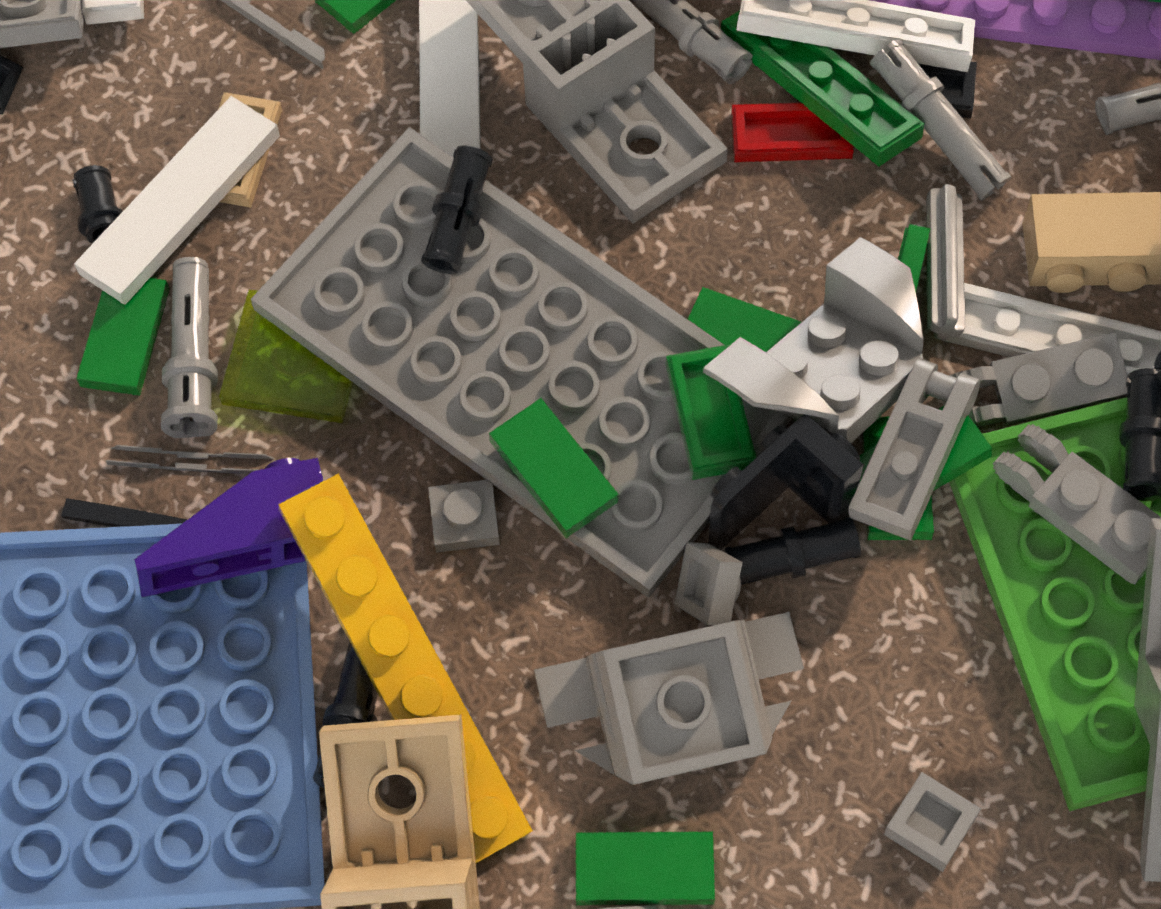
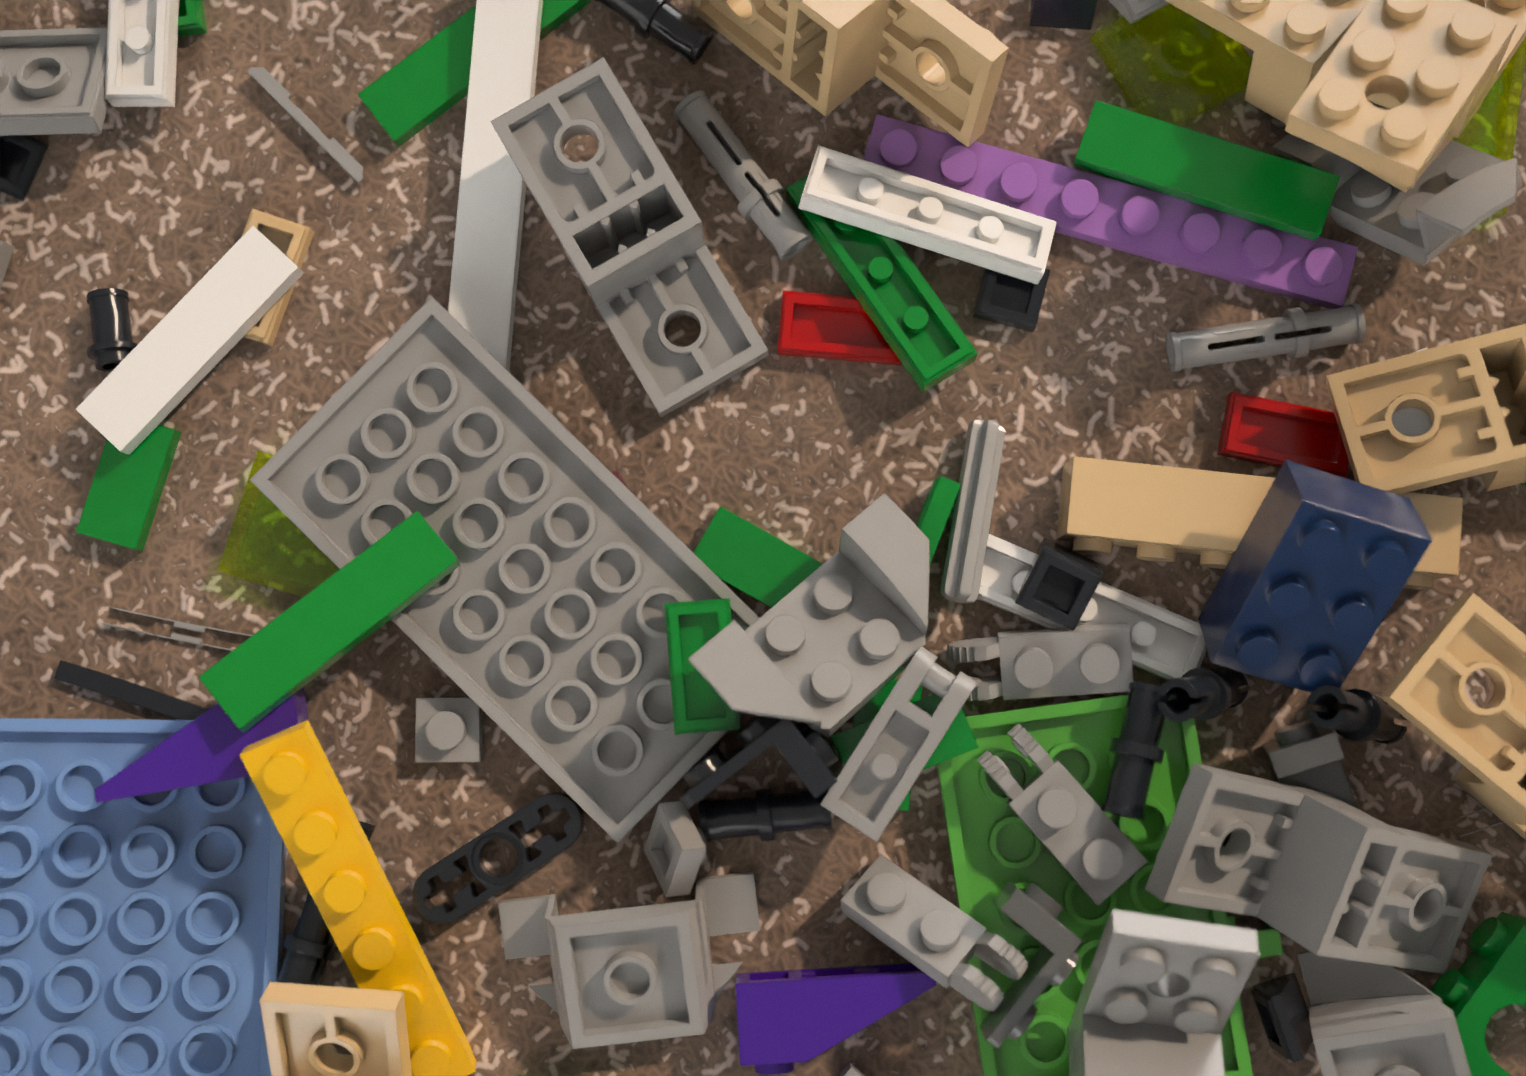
camera: 10 degrees right, 20 degrees up
light grey pin [161,257,218,438] -> none
black pin [421,145,493,274] -> none
green tile [489,398,619,538] -> none
light grey pin [870,39,1012,201] -> none
none -> green tile [198,511,460,733]
none -> black beam [413,792,584,924]
none -> dark purple slope [736,963,936,1075]
none -> light grey hinge [841,854,1028,1012]
none -> dark grey bracket [980,880,1082,1048]
none -> black slope [1015,538,1104,630]

